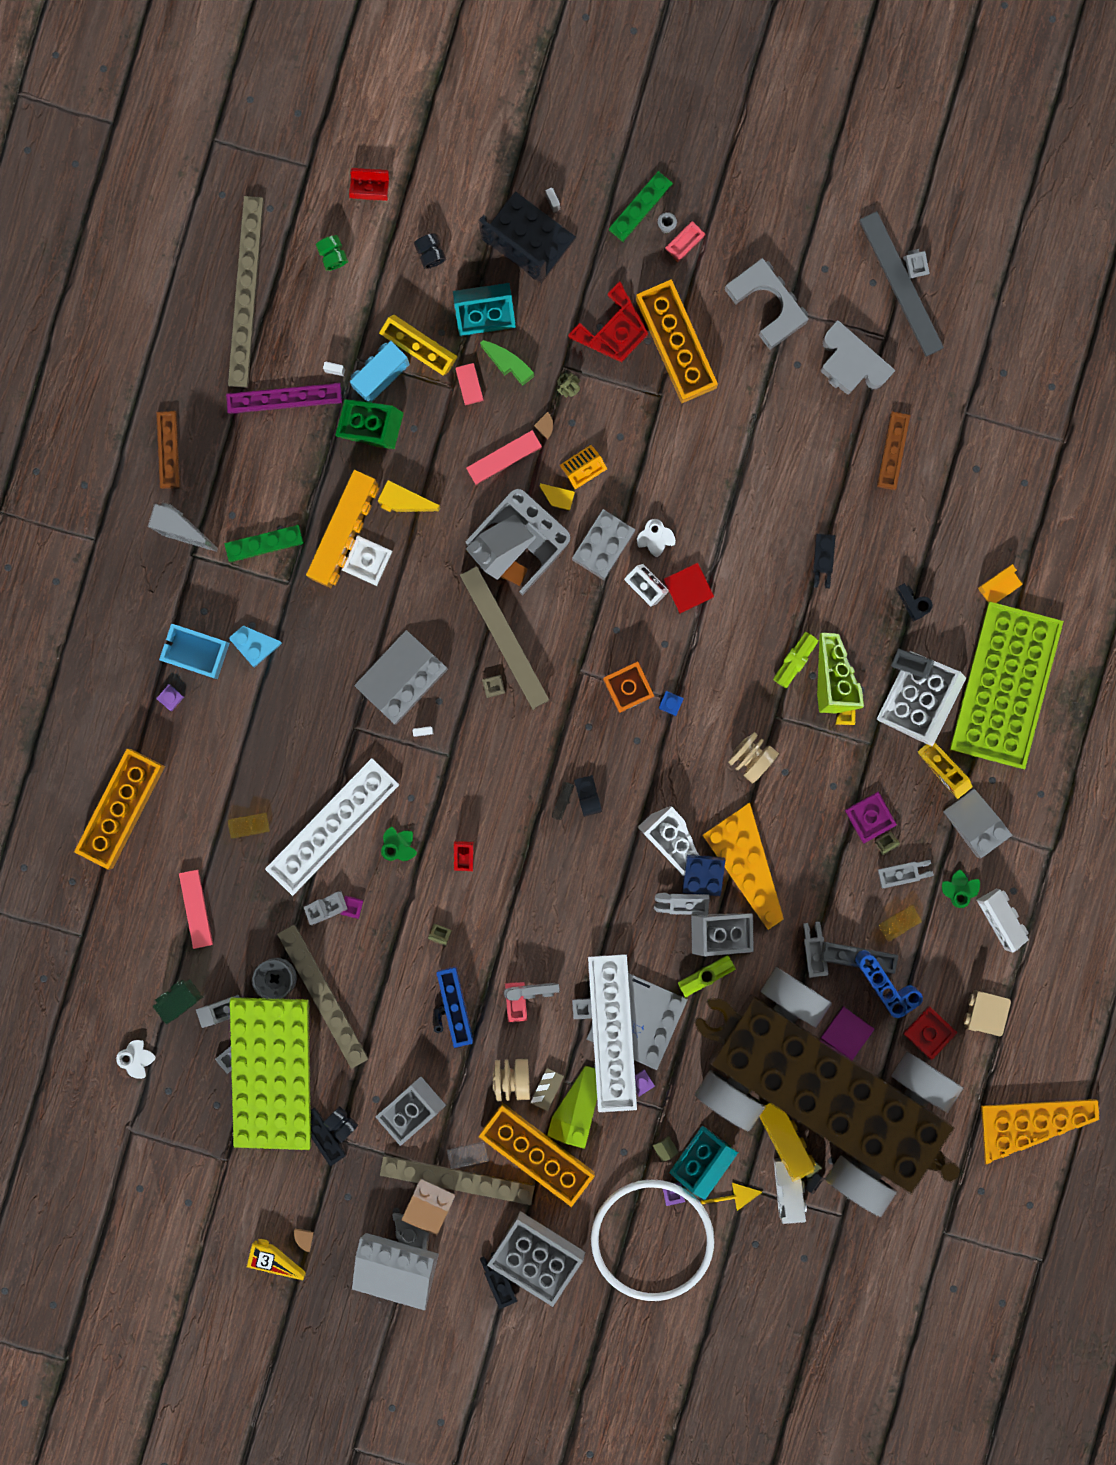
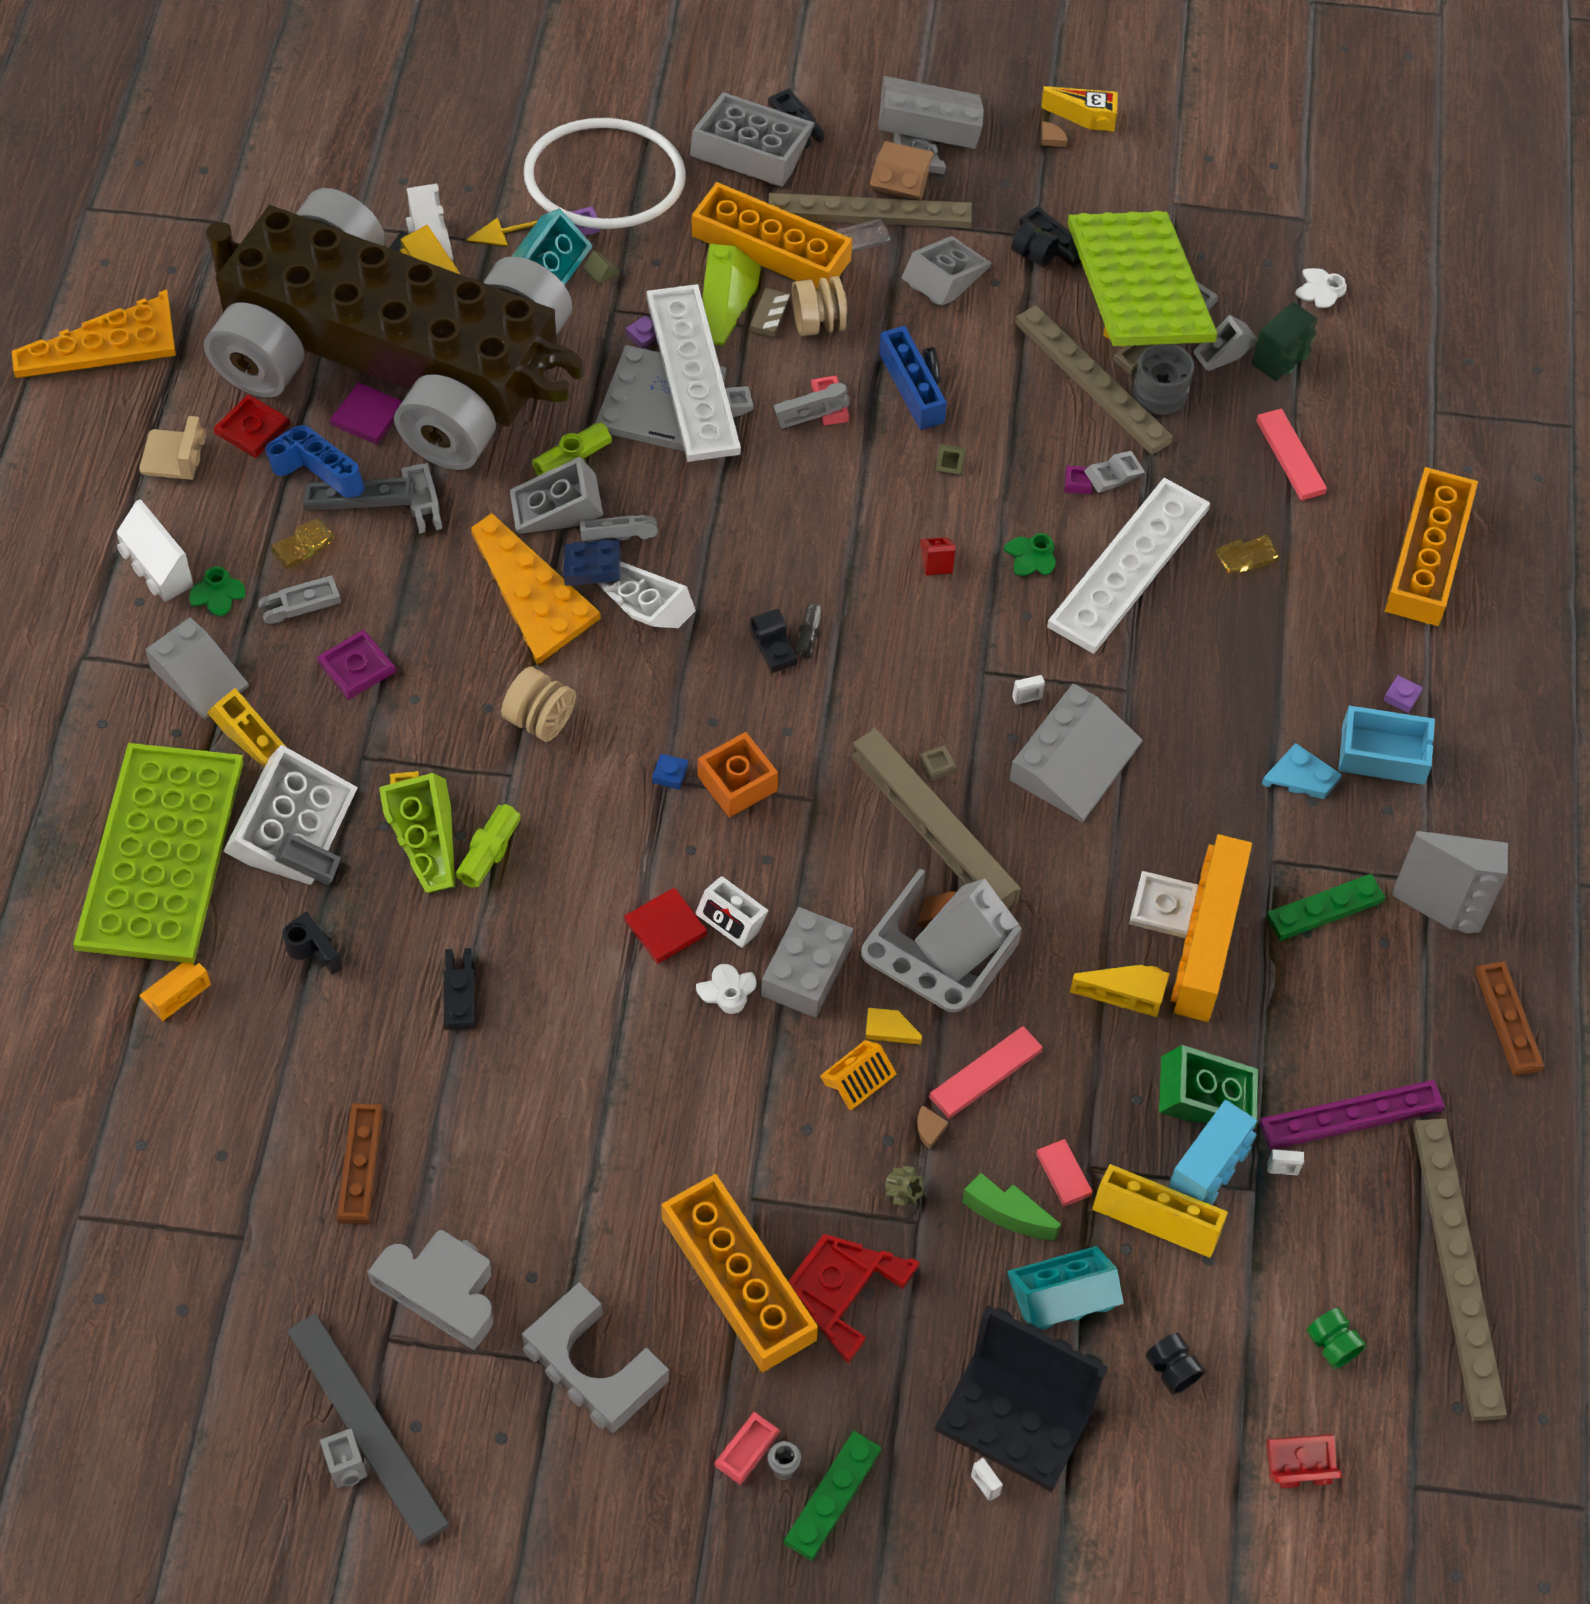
camera: 165 degrees right, 30 degrees down
olive slope [874,831,900,855] -> none

